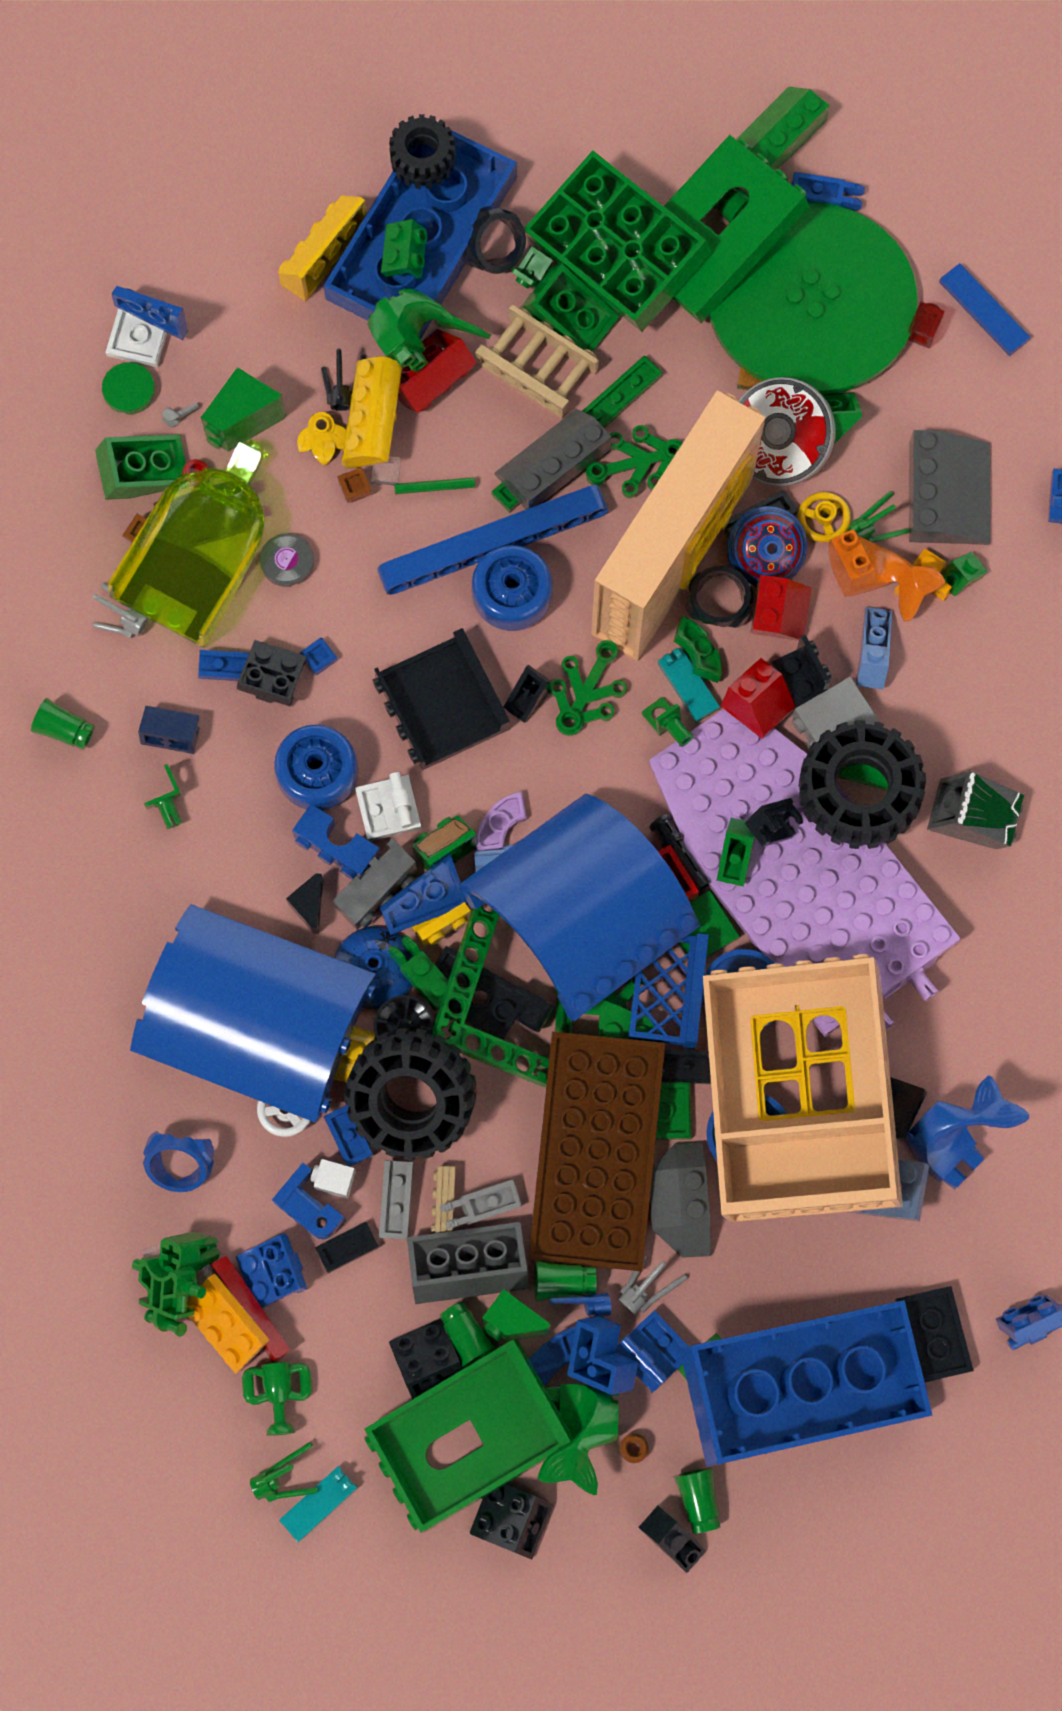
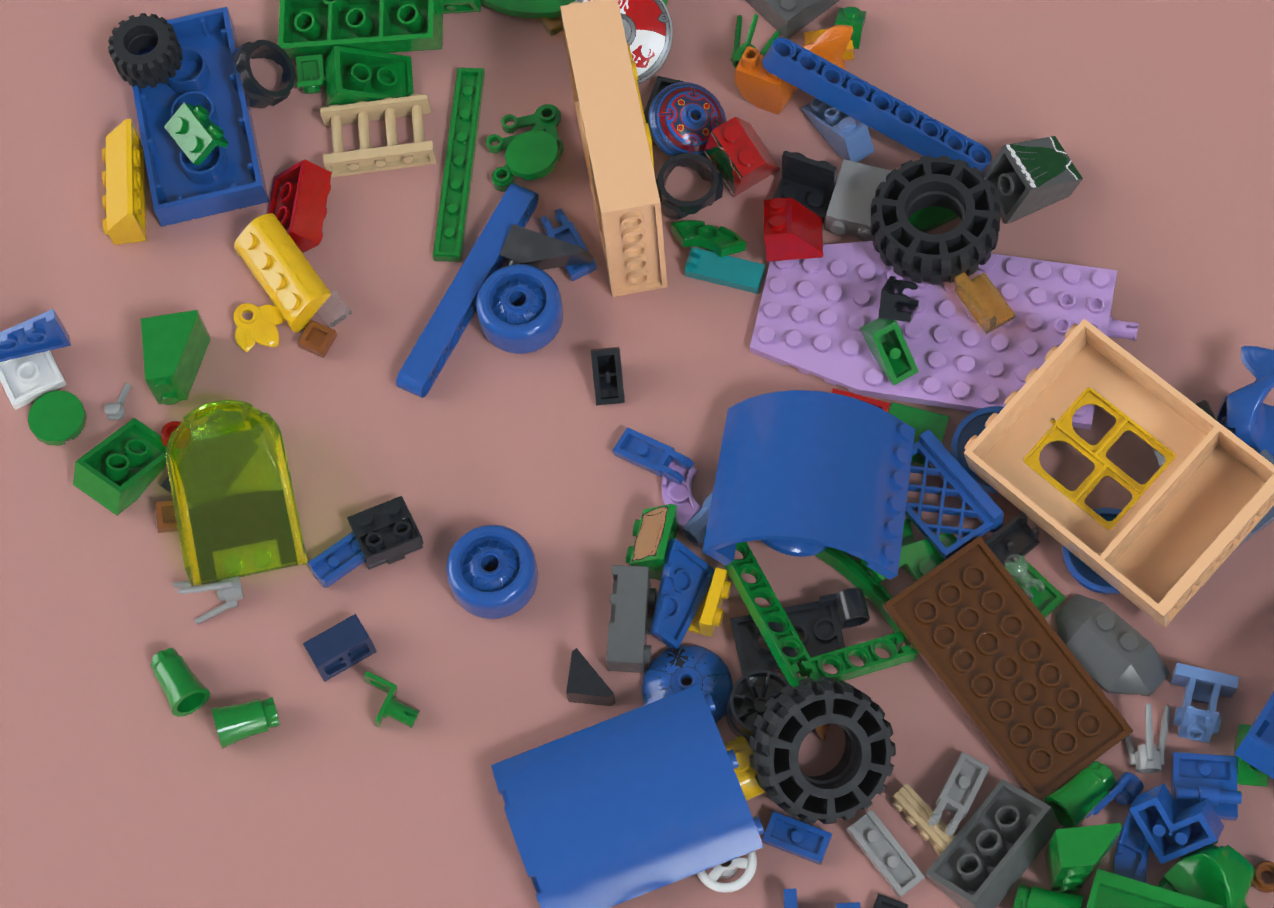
camera: 35 degrees left, 10 degrees down
clear neon green bracket [225,439,269,483] -> none
dark grey tile [260,533,314,587] -> none
blue arch [292,806,381,880] -> none
blue tile [300,637,338,676] -> none
white brick [310,1159,356,1199] -> none
black plant [321,348,366,411] -> none
white plate [355,772,422,841] -> none
green hips [367,289,491,372] -> none
black panel [372,628,510,771] -> none
green hinge [388,935,451,1011] -> none
green bar [394,477,475,495] -> none
dark grey slope [495,409,611,510] -> none
green plant [550,640,627,736] -> none
green bracket [642,697,693,747] -> none
black pin [649,814,711,892] -> none
yellow piece [797,492,851,543] -> none
none -> green plant [150,648,210,717]
none -> black slope [500,224,594,270]
none -> green tile [505,130,560,180]
none -> blue hinge [539,208,597,282]
none -> blue hinge [612,428,694,485]
none -> blue beam [762,37,992,172]
none -> clear yellow panel [955,272,1016,334]
none -> clear arm [1004,554,1045,600]
none -> medium blue tile [1170,663,1239,743]

